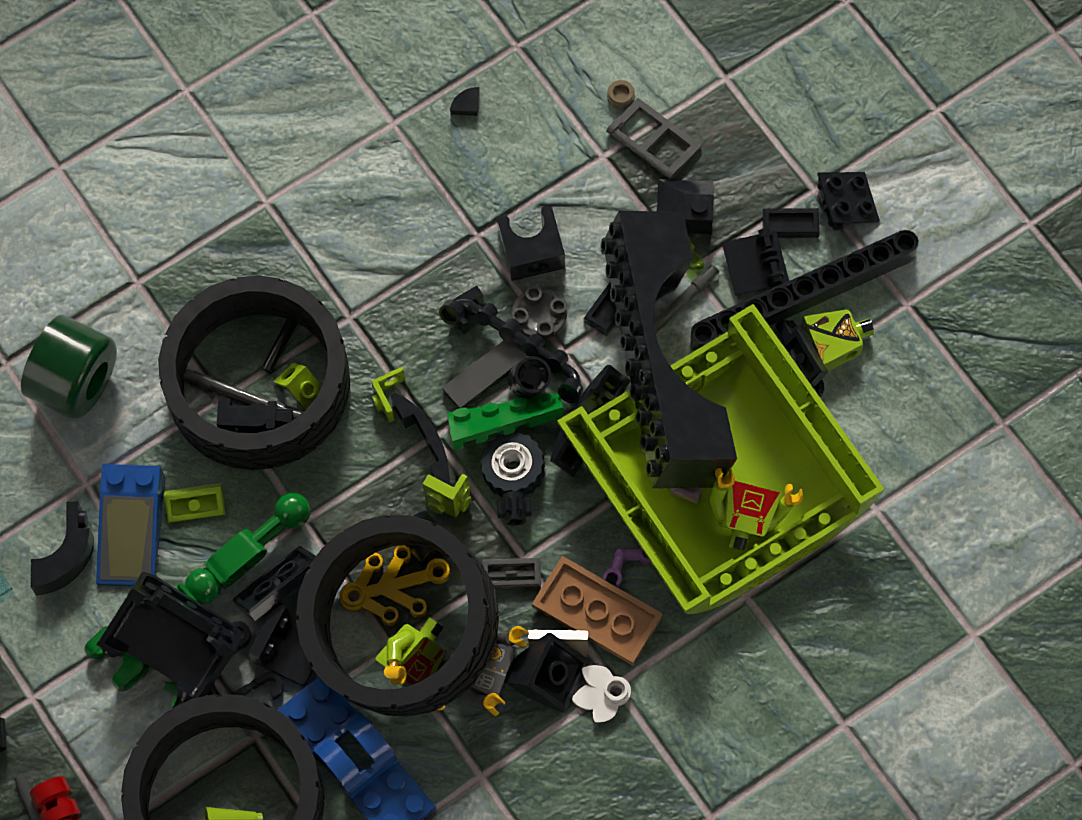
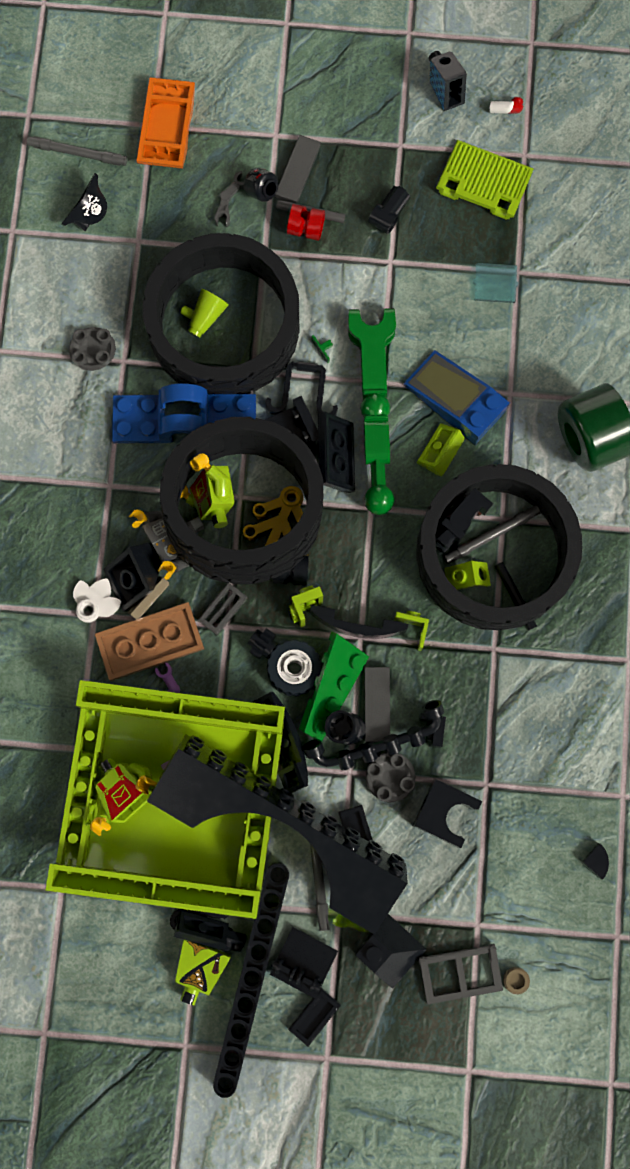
camera: 125 degrees right, 10 degrees up
black arch [30,501,94,595] -> none
black windscreen [96,572,242,702] -> none
black hinge [817,172,880,231] -> none

